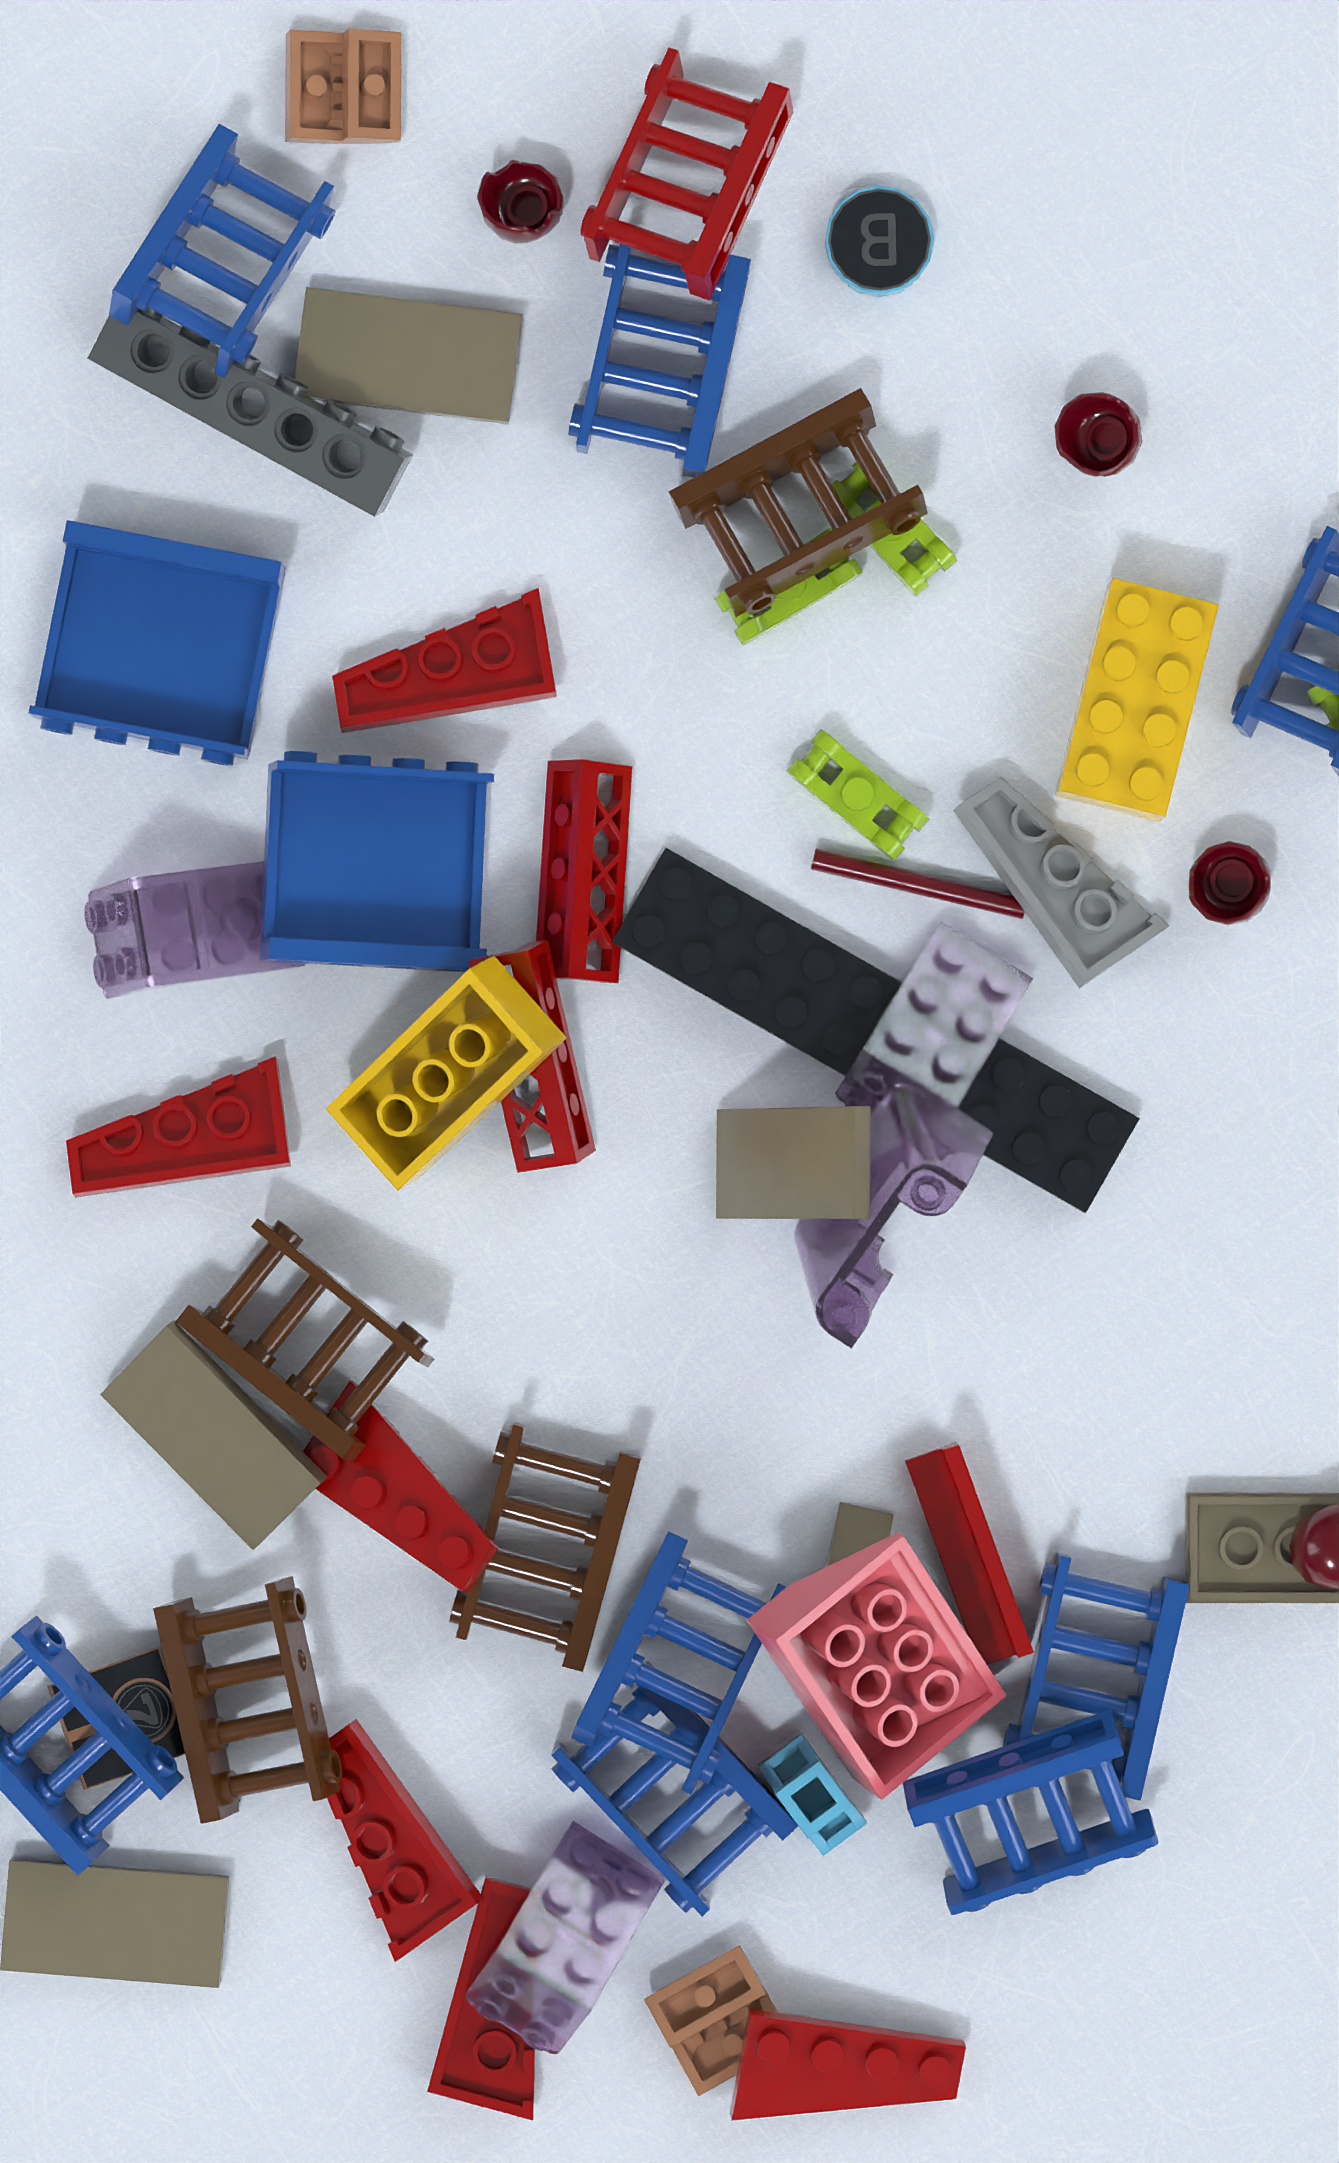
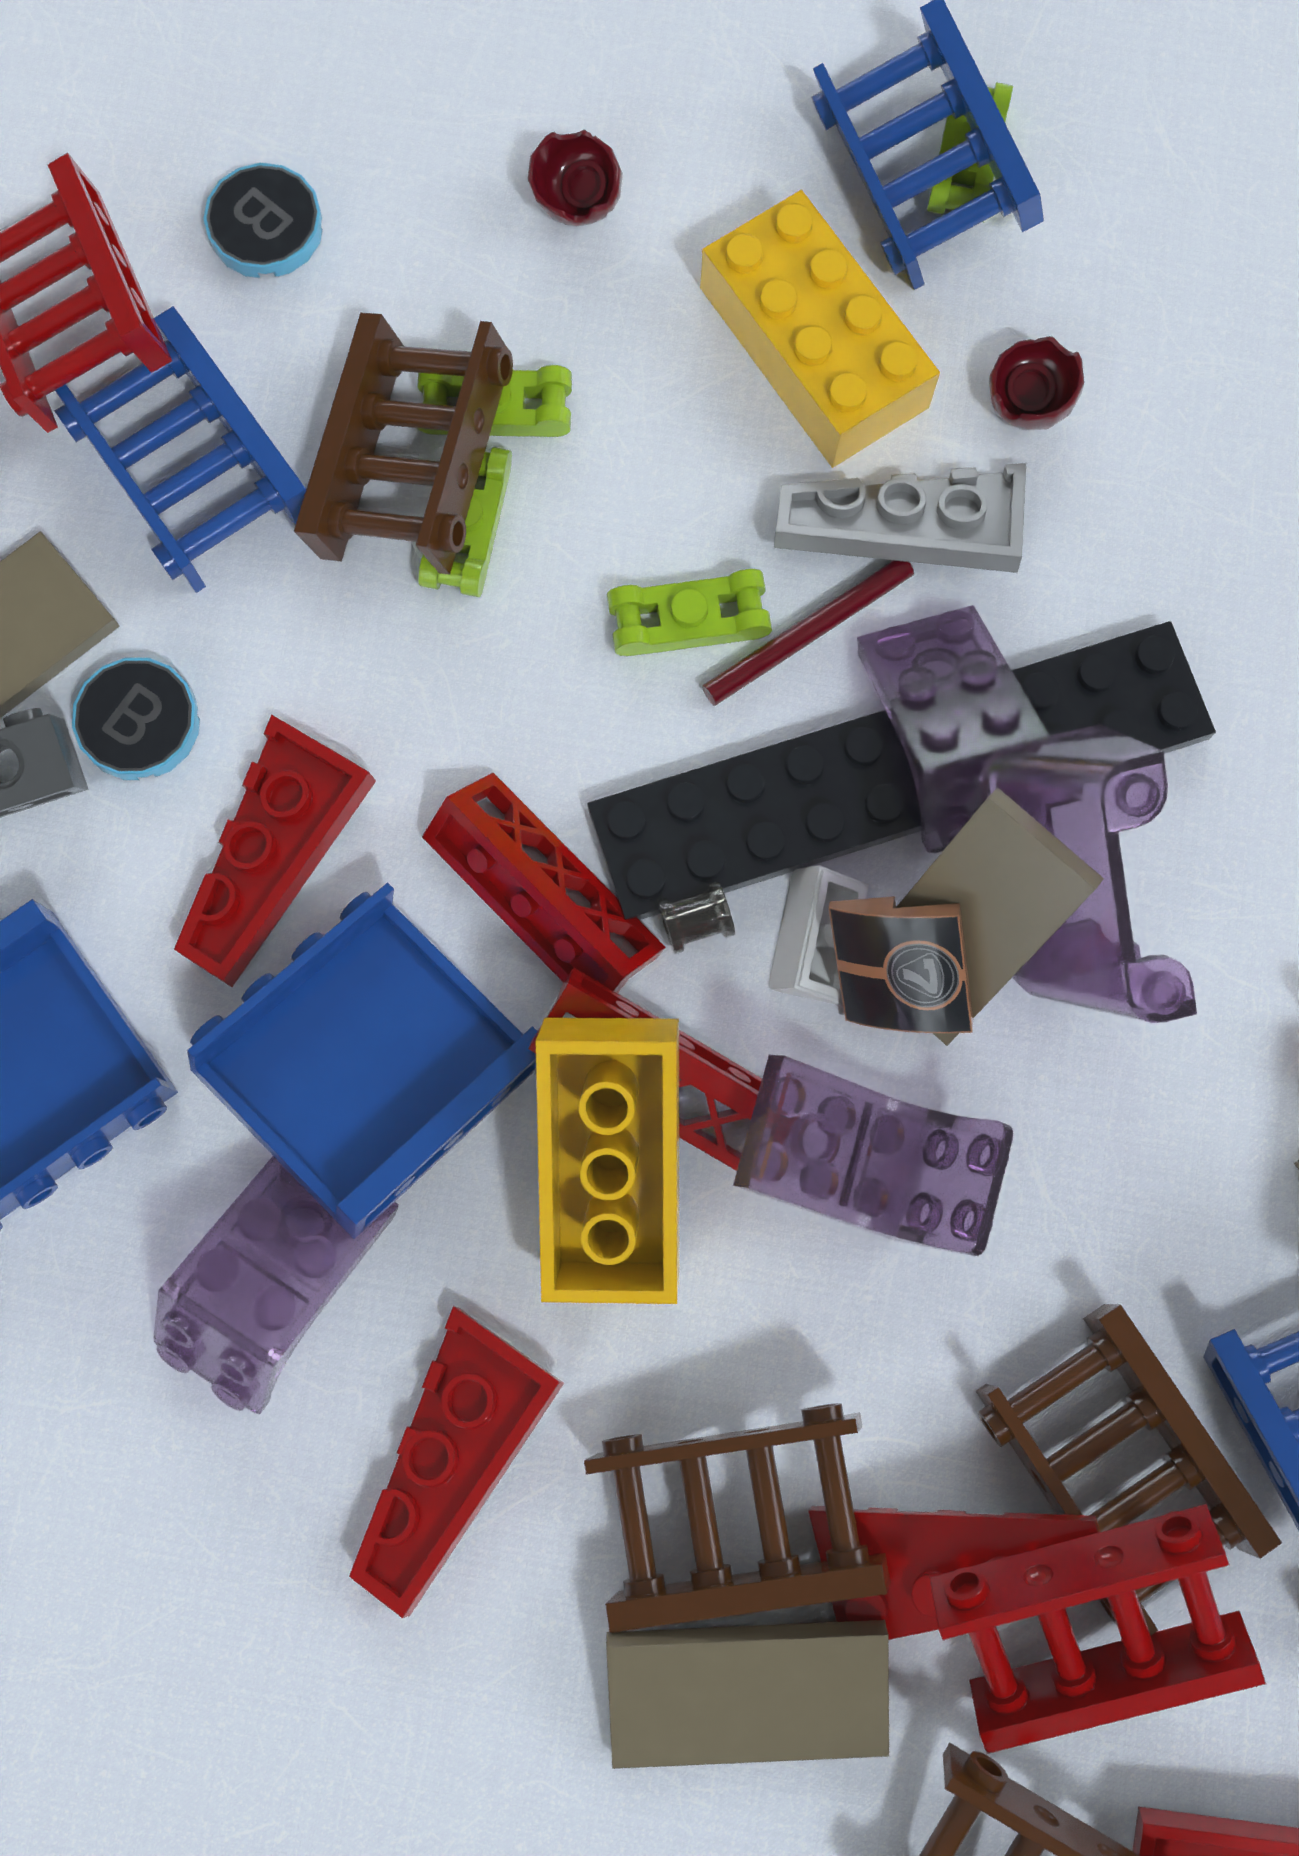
camera: 50 degrees left, 10 degrees down
none -> black tile [72,658,200,780]
none -> clear smoke bush [657,881,735,955]
none -> clear purple bracket [733,1055,1014,1256]
none -> white slope [769,866,869,1005]
none -> black slope [828,896,973,1033]
none -> red fence [930,1504,1266,1754]

